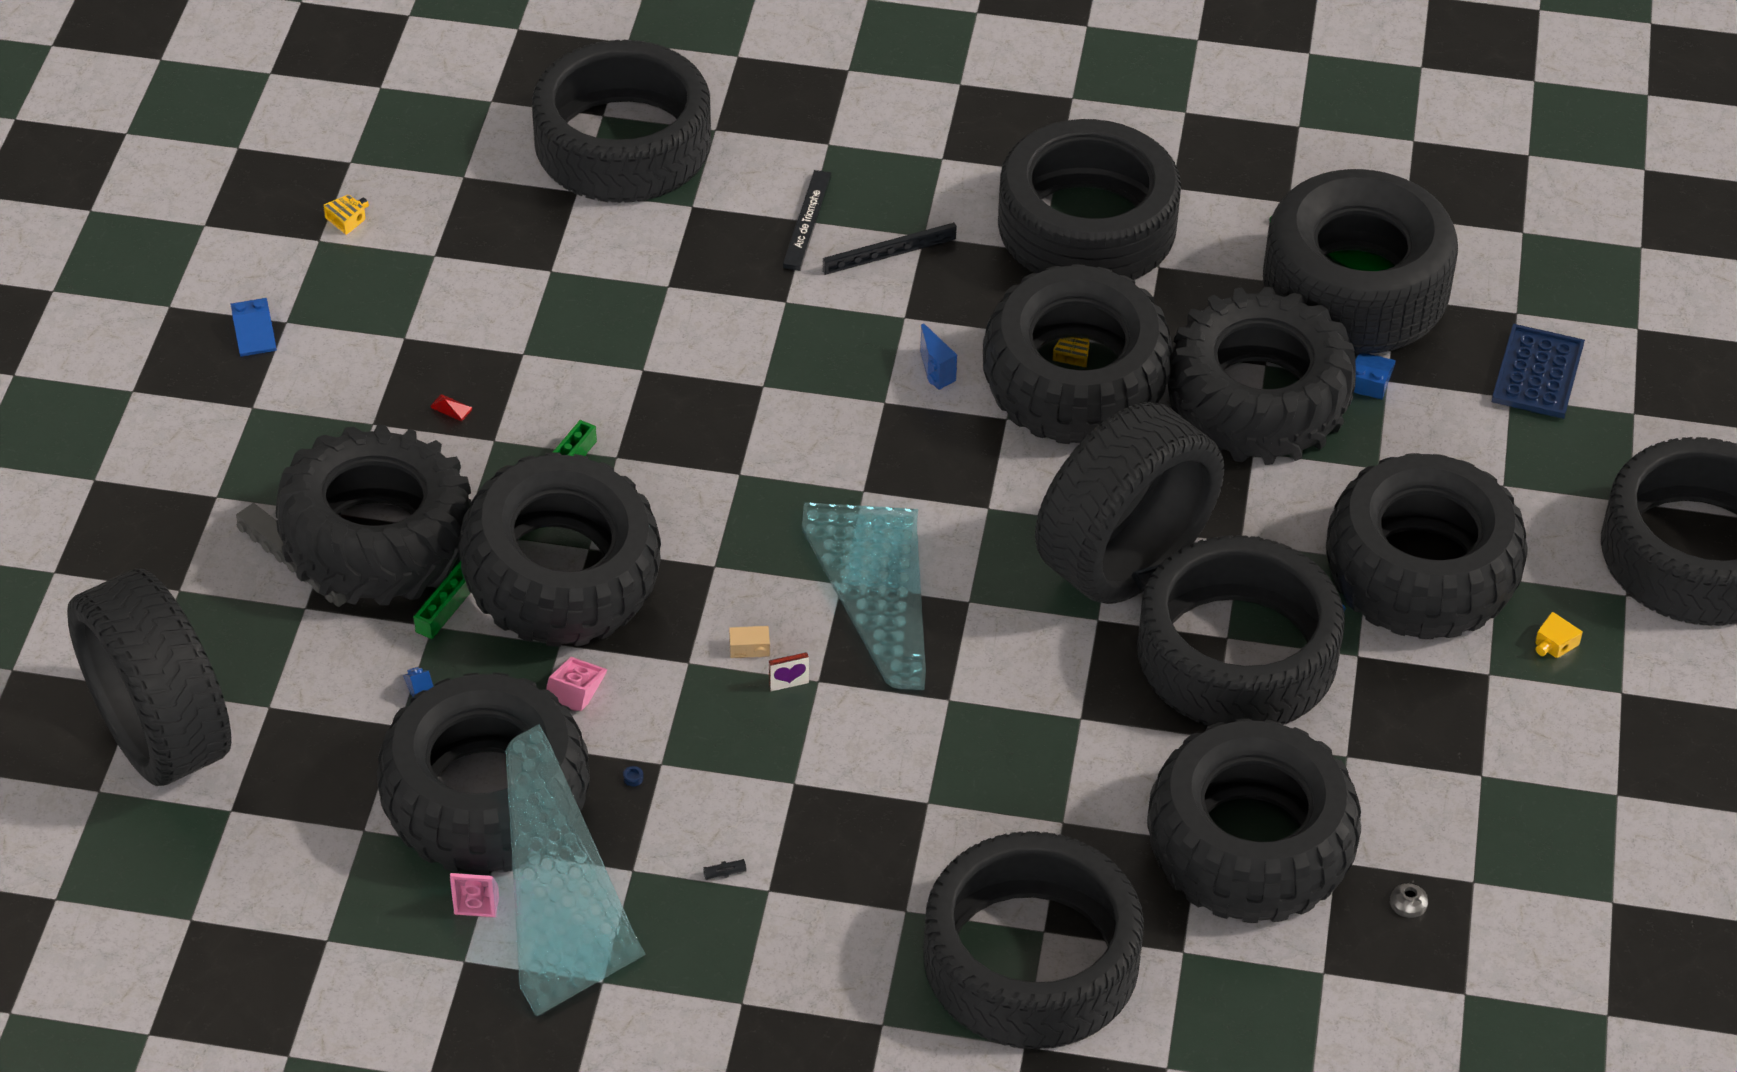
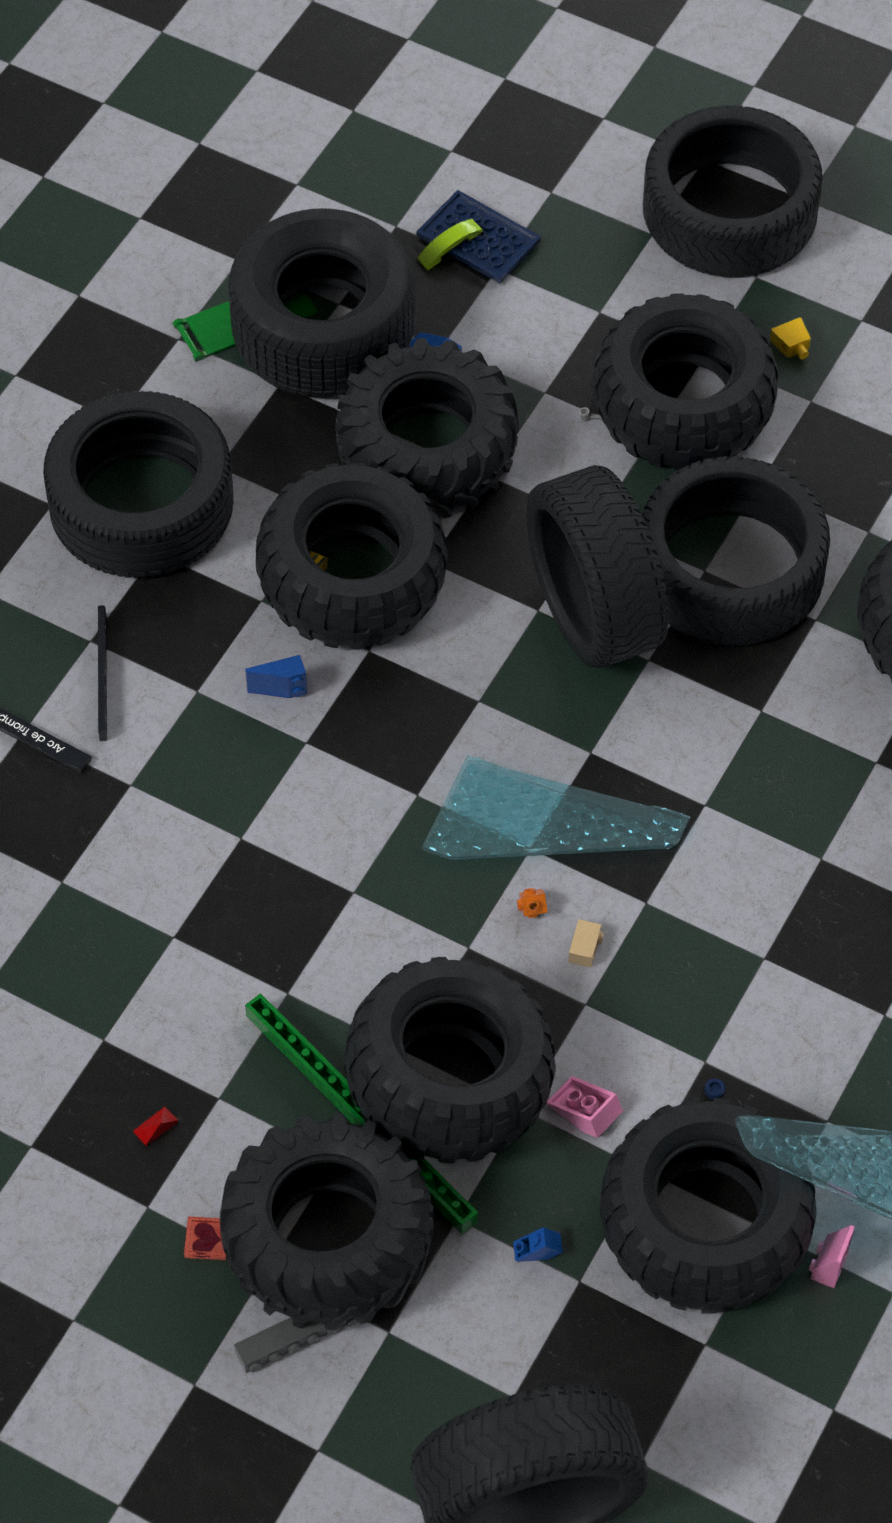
camera: 70 degrees left, 10 degrees up
black pin [703,859,747,880] -> none
tile [769,652,809,691] -> none
none -> lime slope [417,219,483,271]
none -> orange brick [517,888,548,918]

